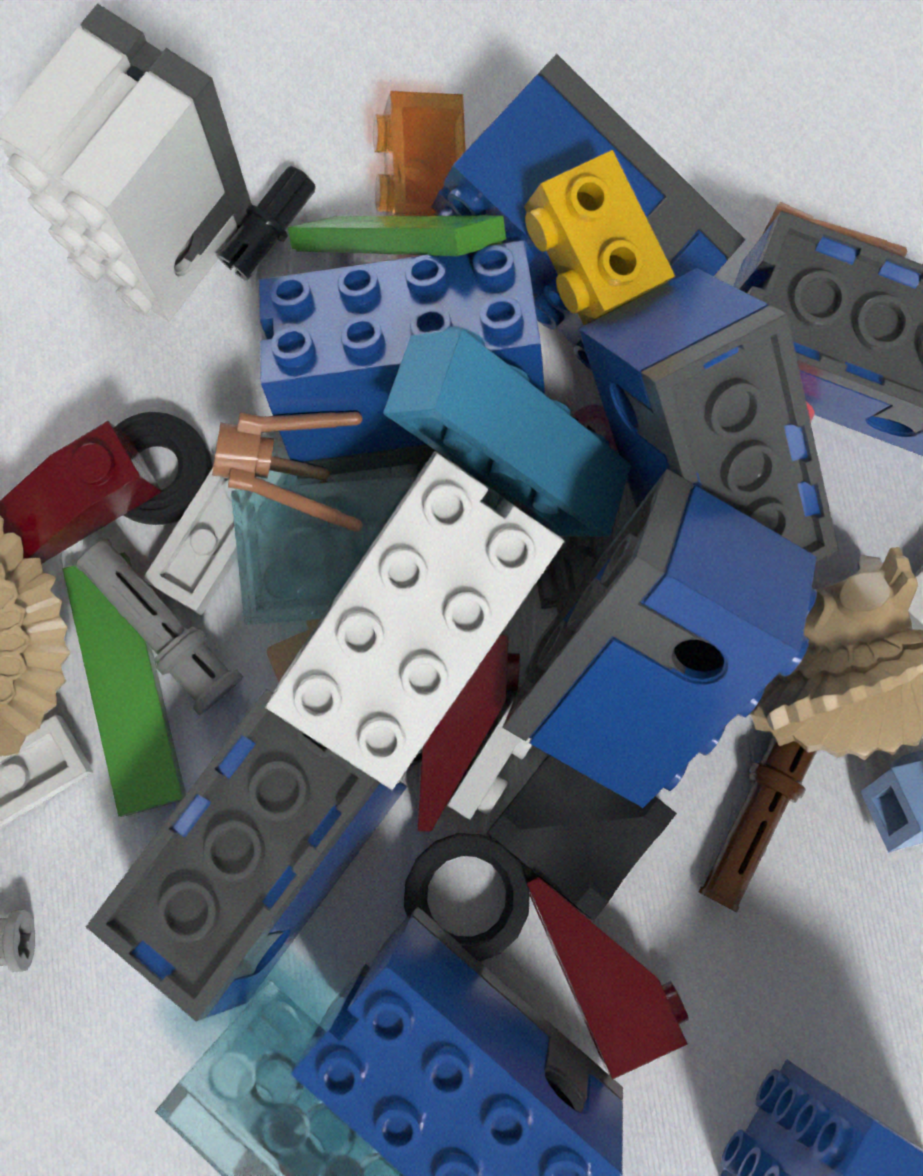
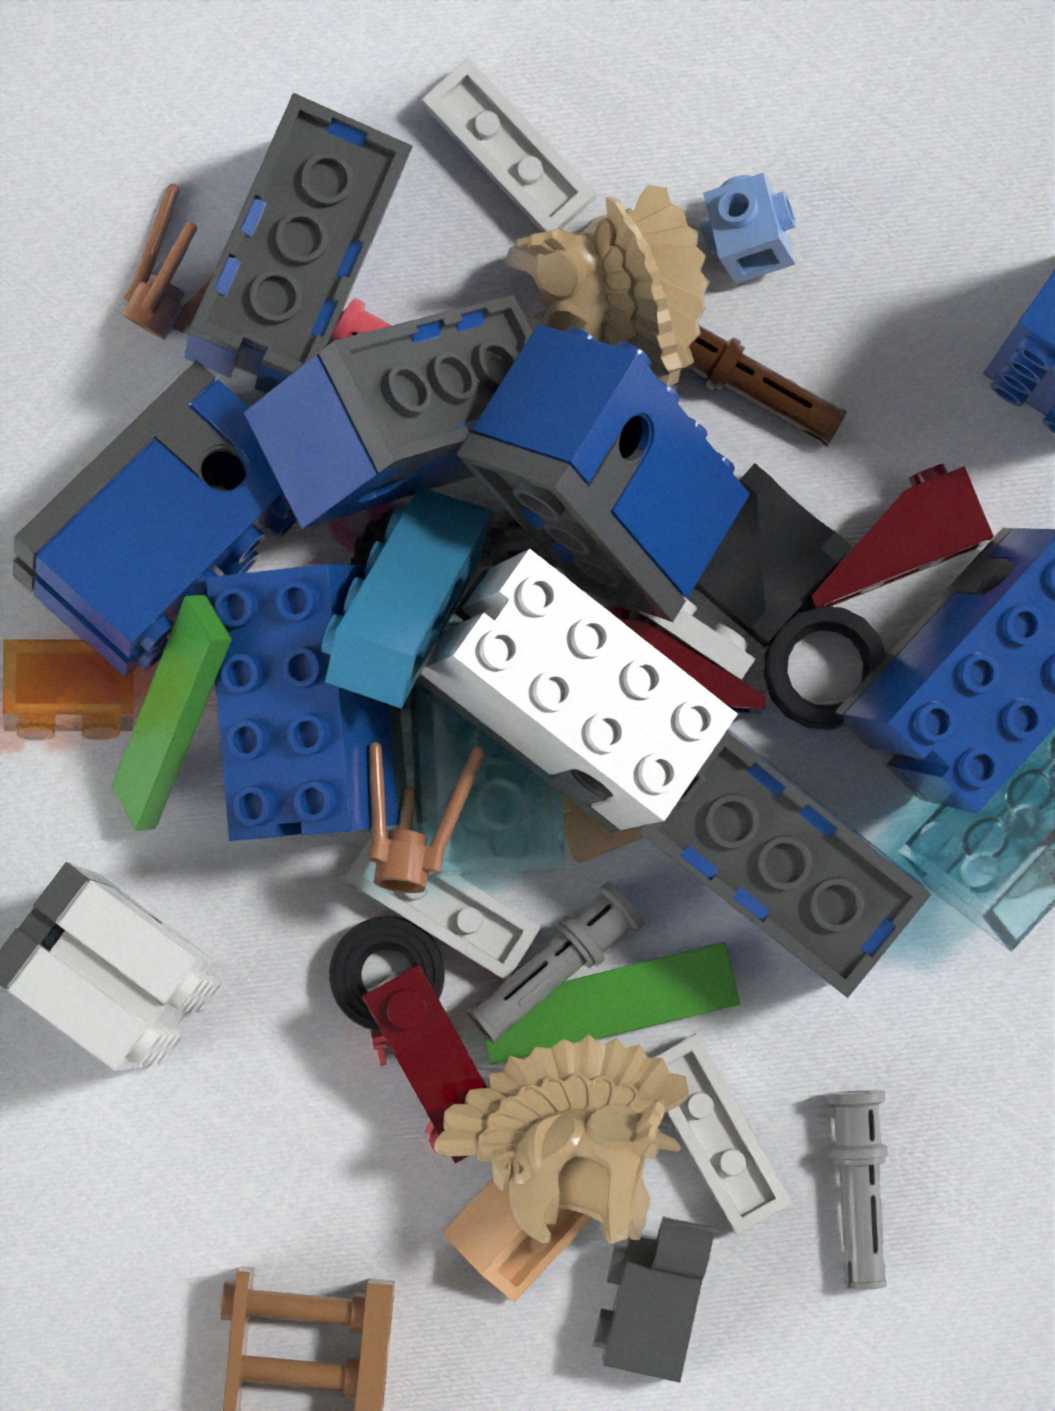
camera: 85 degrees left, 5 degrees up
black axle [216,166,316,281] -> none
yellow brick [524,150,675,325] -> none

